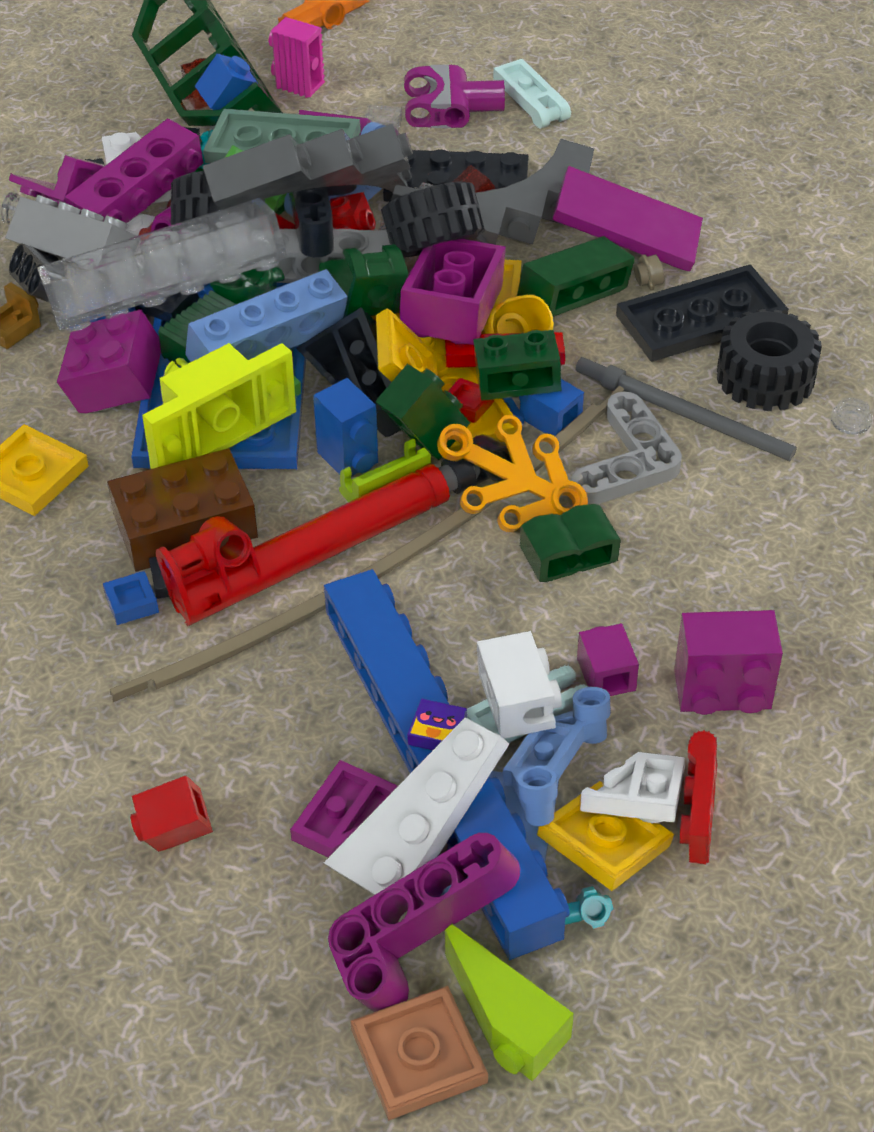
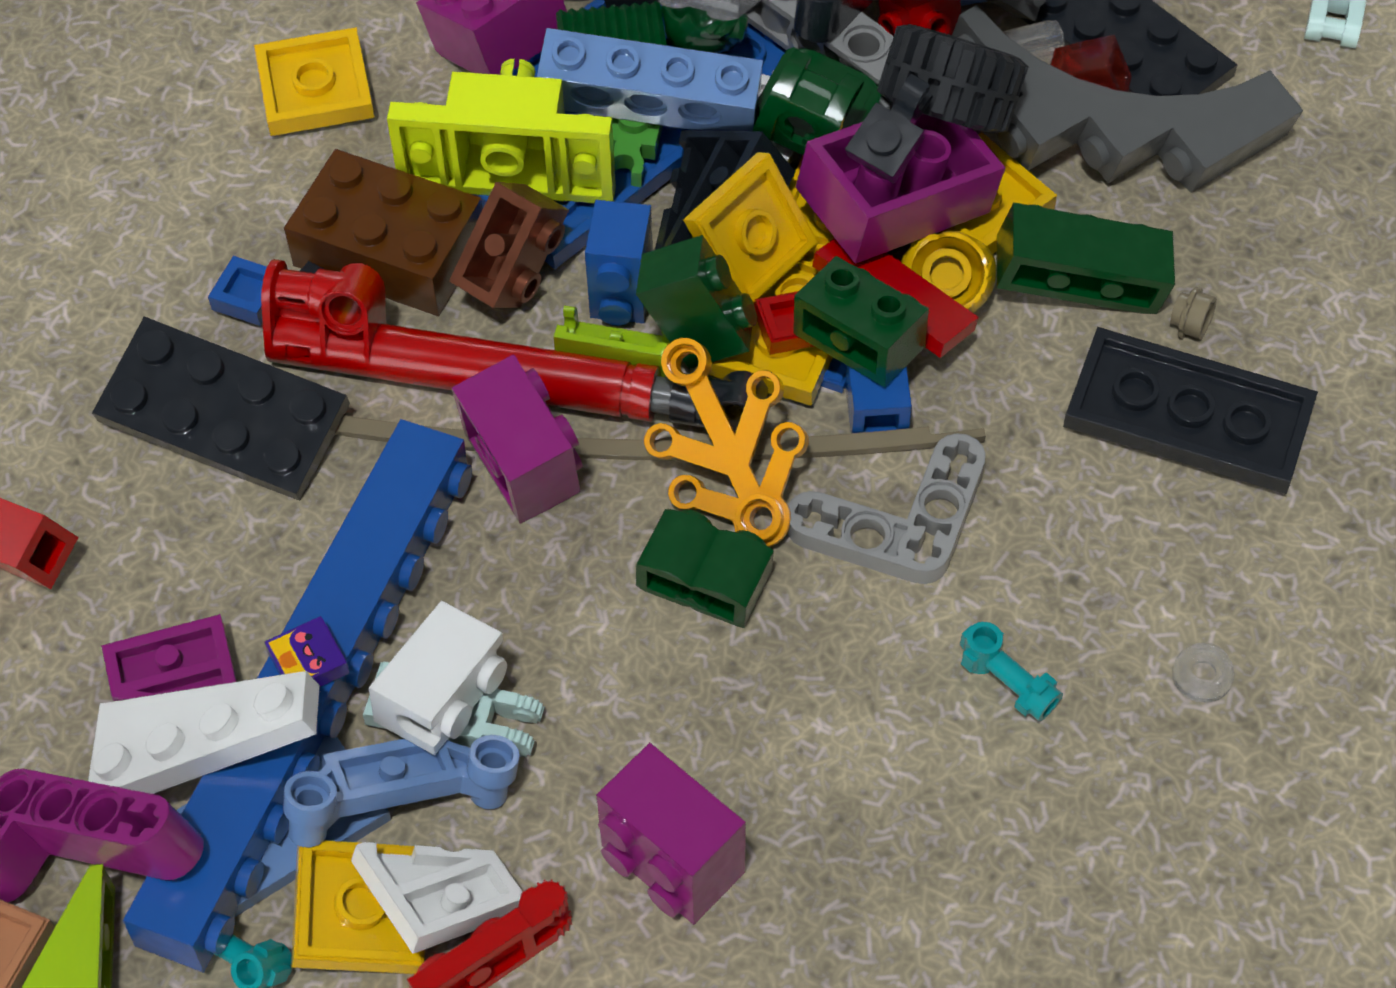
camera: 45 degrees right, 10 degrees up
magenta tile [552,166,703,272] -> none
dark grey bar [576,357,797,462] -> none
magenta brick [577,623,639,696] -> none
black tyre [717,309,822,411] -> none
none -> black plate [92,316,350,501]
none -> copper brick [449,182,569,308]
none -> magenta brick [452,354,583,524]
none -> black plate [845,74,933,184]
none -> teal bar [960,622,1063,721]

